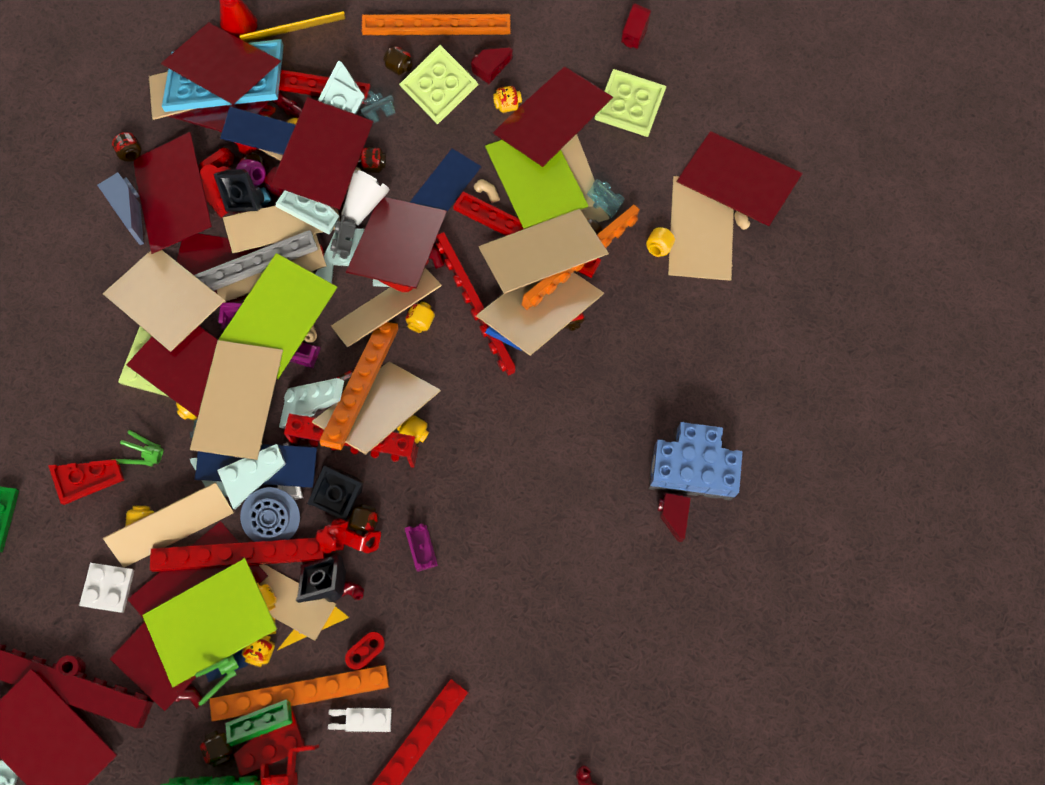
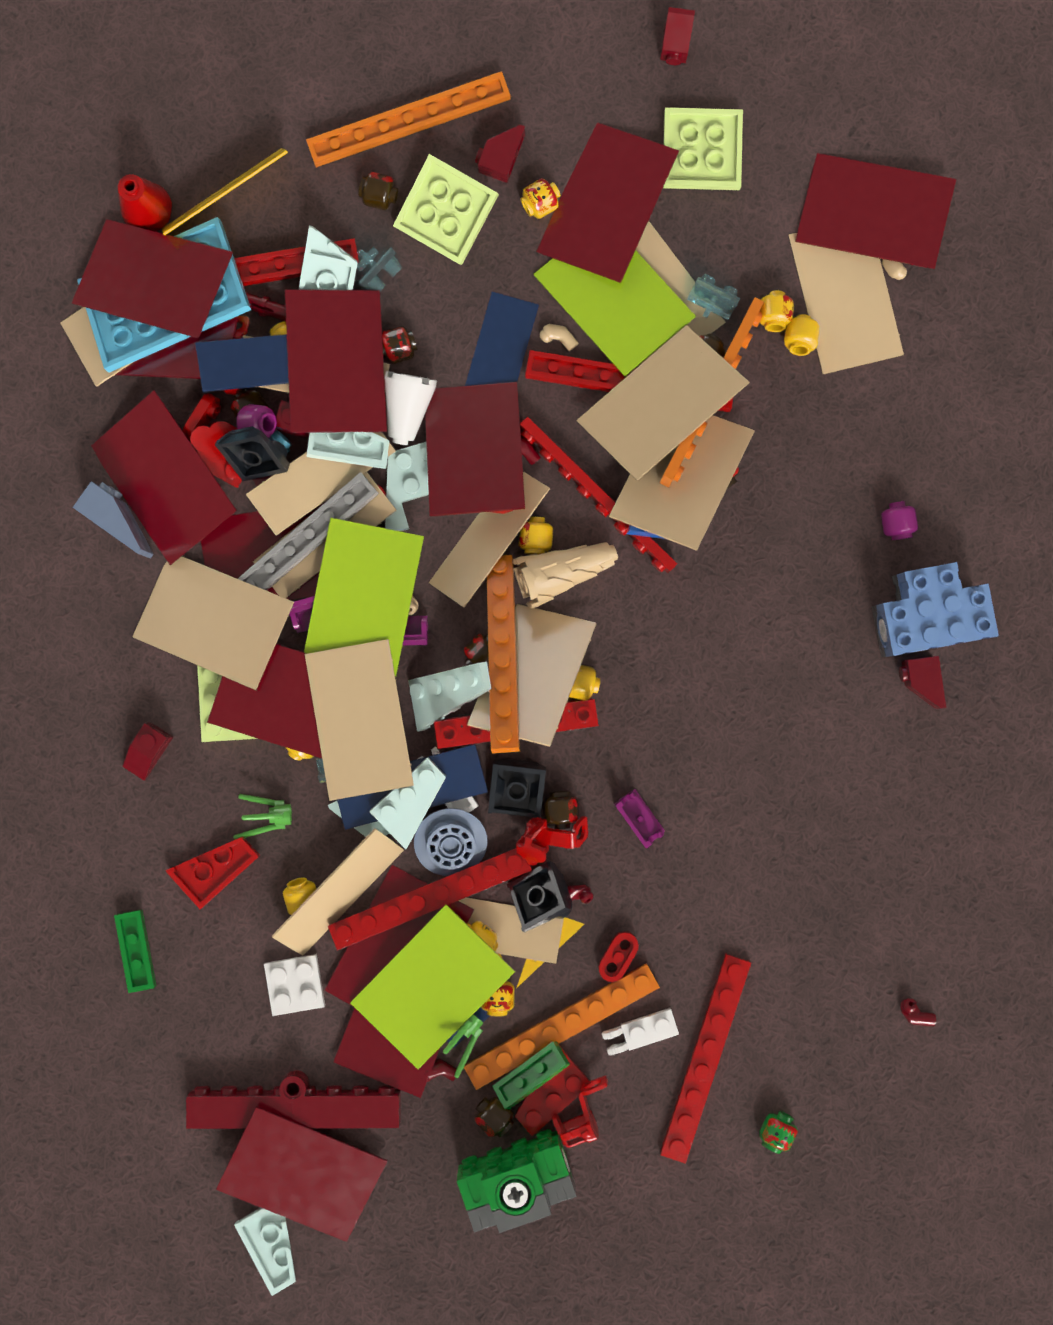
camera: 15 degrees left, 15 degrees up
dark brown head [112,132,141,161] -> none
dark grey hinge [330,215,356,259] -> none
none -> dark red slope [123,723,173,781]
none -> tan cone [513,542,618,609]
none -> yellow head [760,290,794,332]
none -> magenta head [881,501,918,541]

